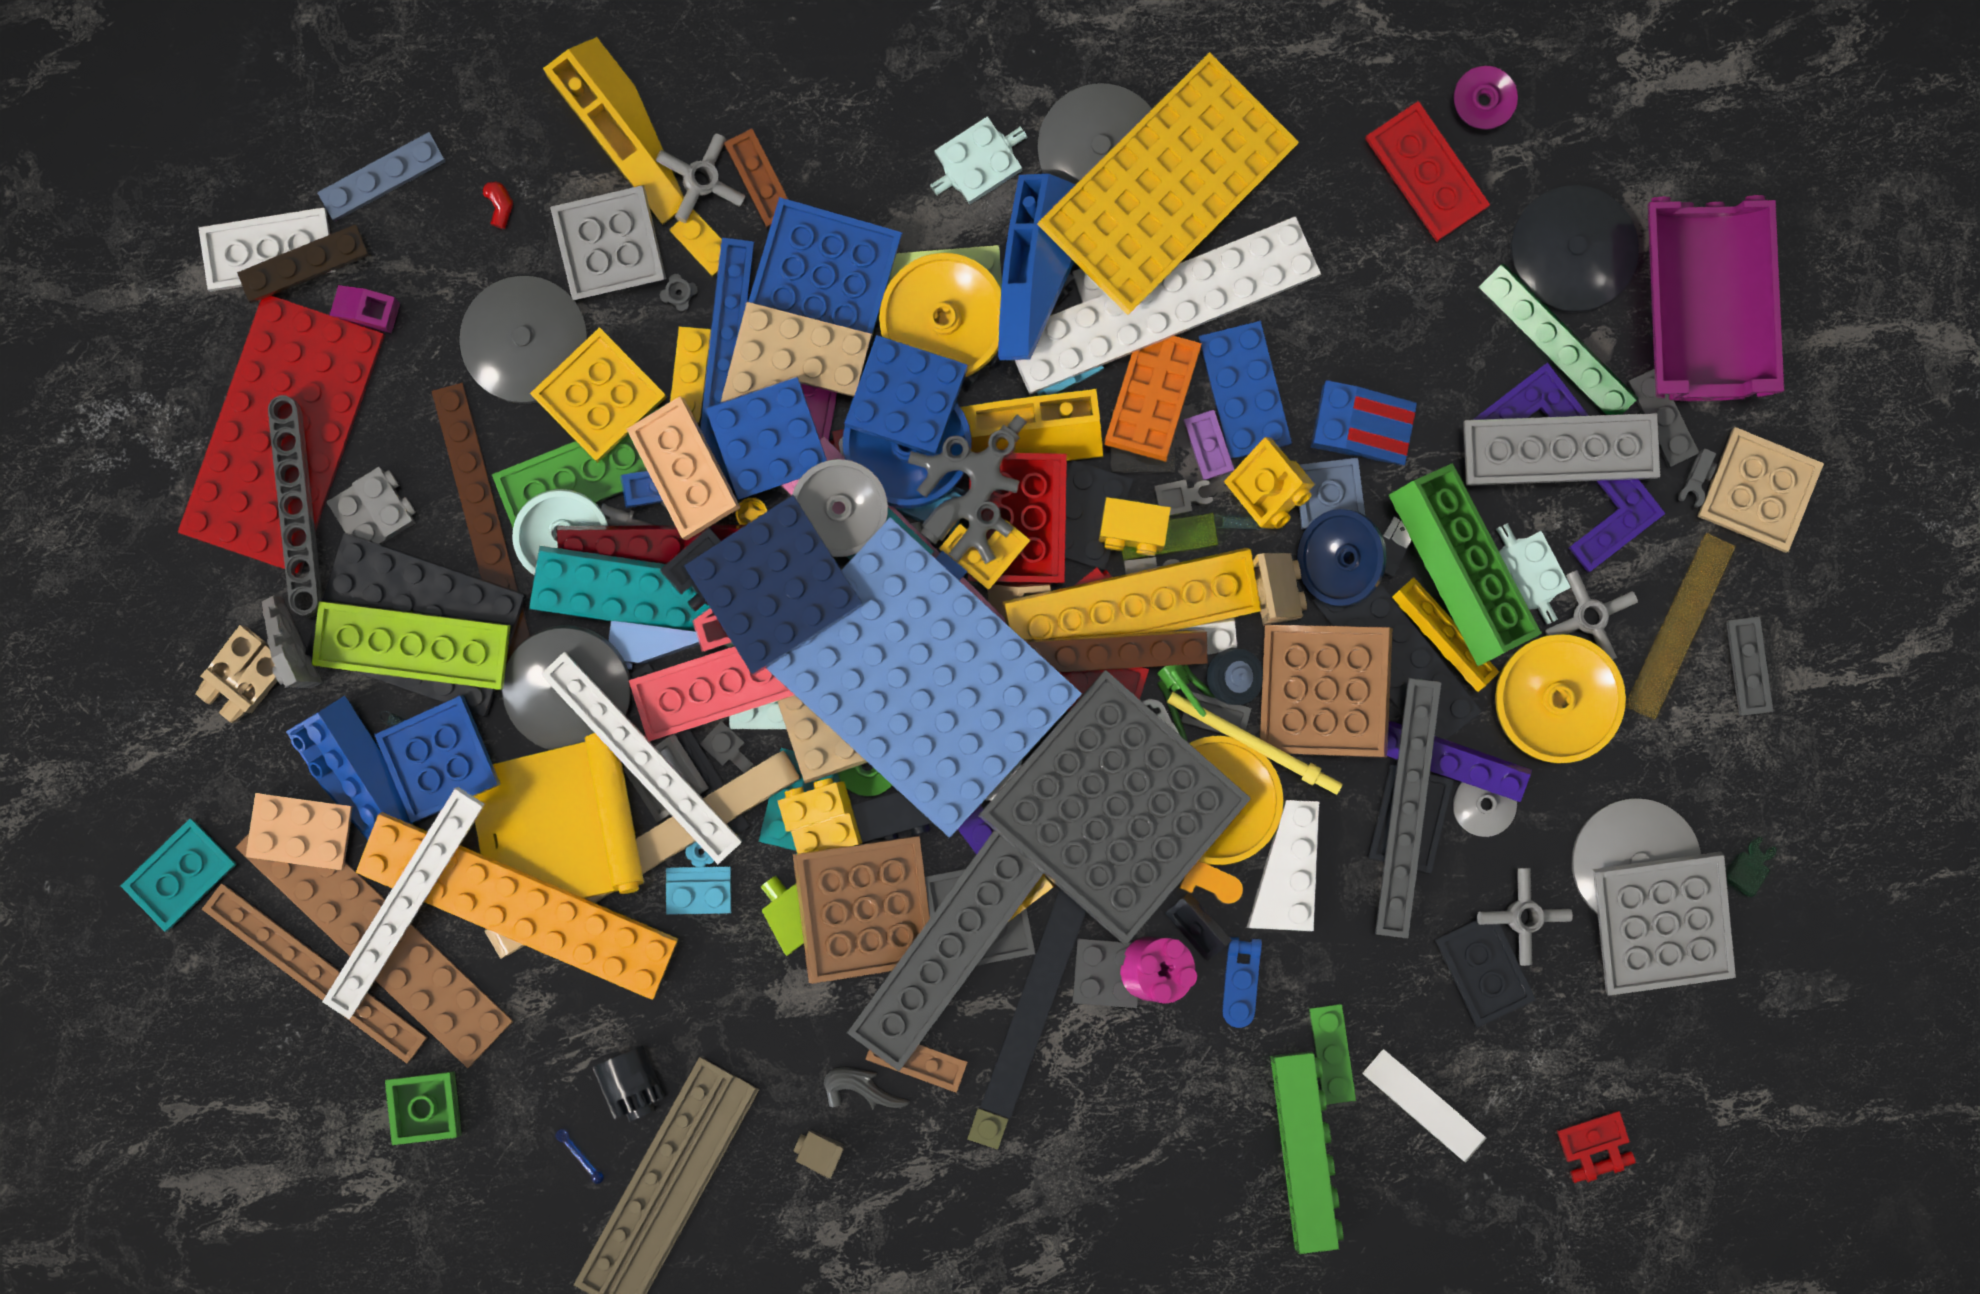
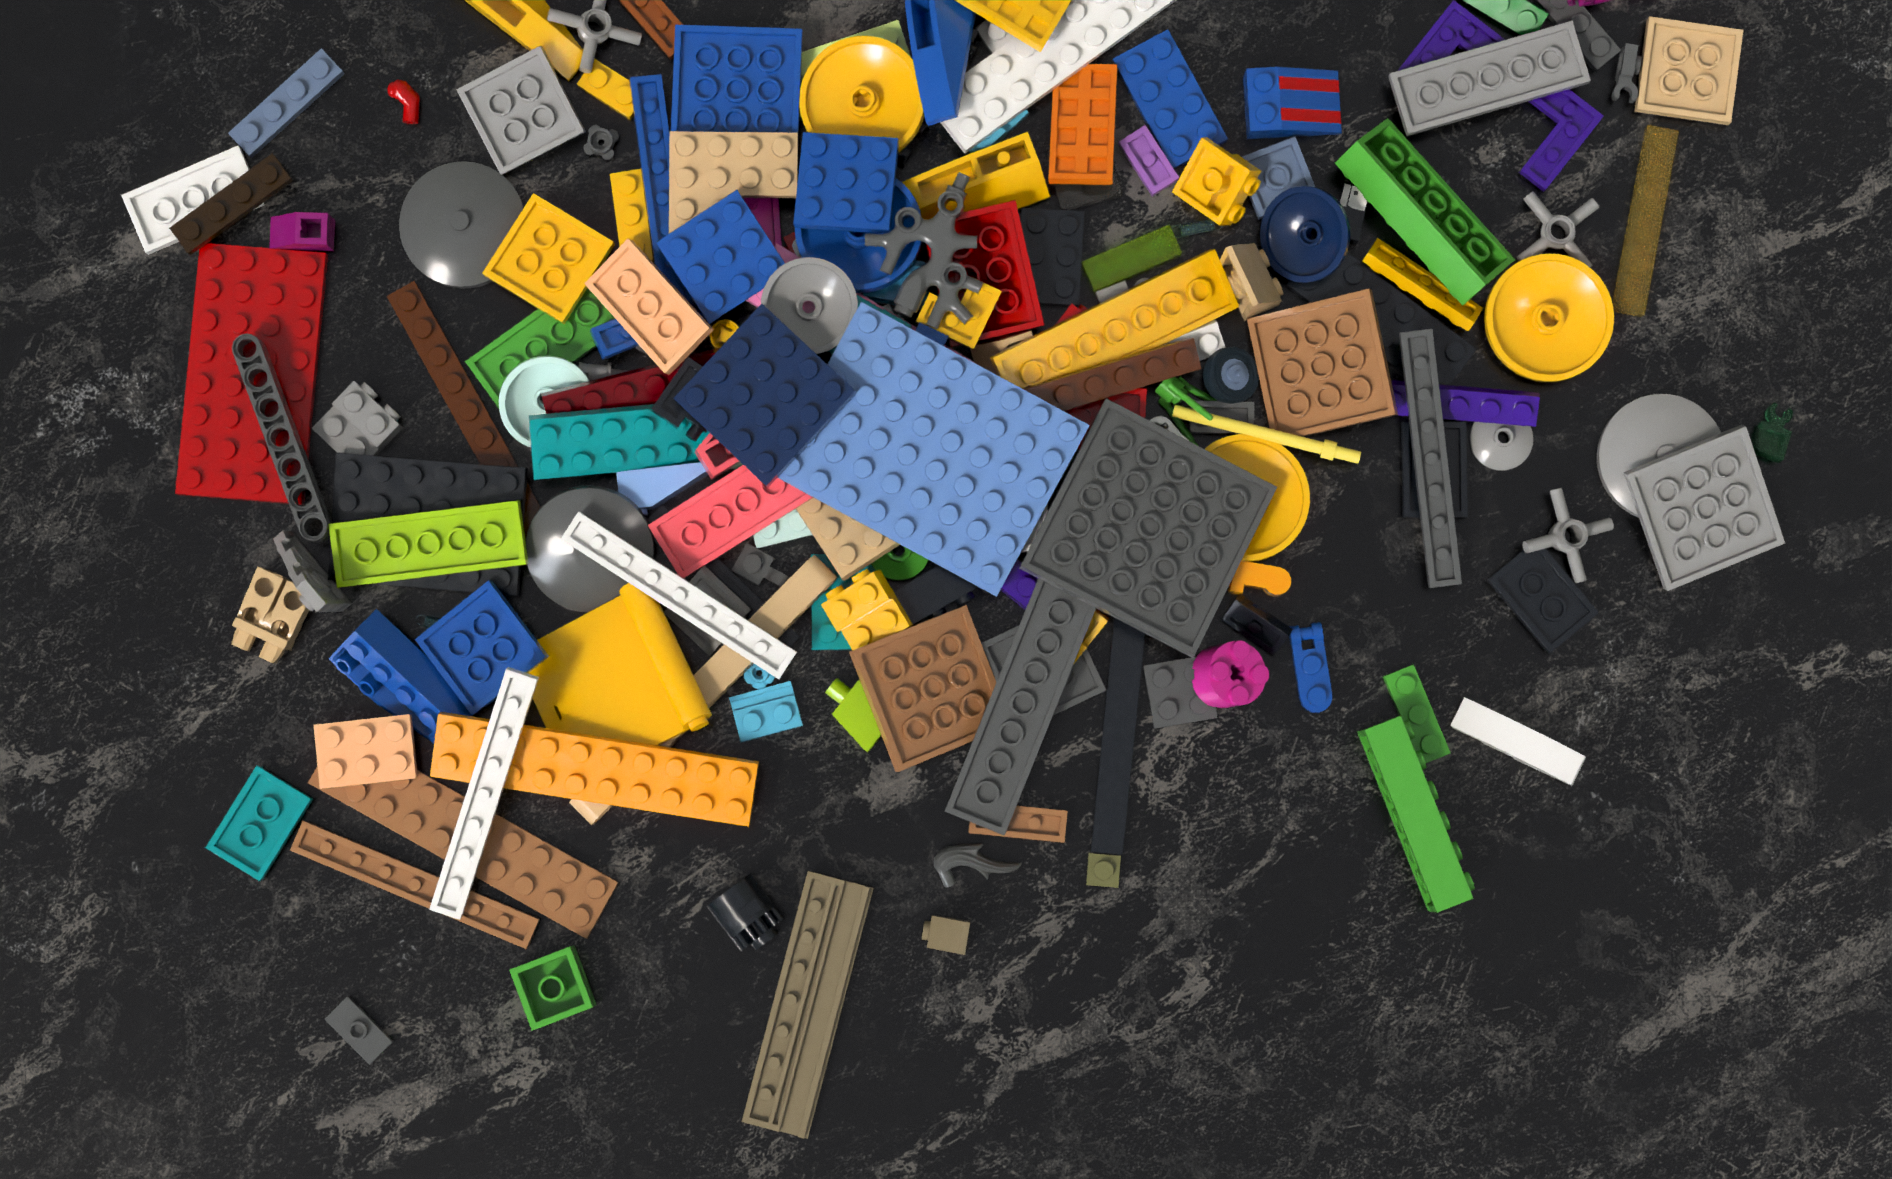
camera: 10 degrees left, 0 degrees up
clear blue hinge [555,1129,603,1184] -> none
yellow brick [1098,497,1171,556] -> none
light grey plate [1154,480,1213,517] -> none
white wedge [1246,800,1319,931] -> none
light aqua plate [1496,523,1571,625] -> none
red plate [1557,1111,1636,1183] -> none
dark grey plate [1726,617,1773,716] -> none
none -> dark grey plate [325,996,394,1065]

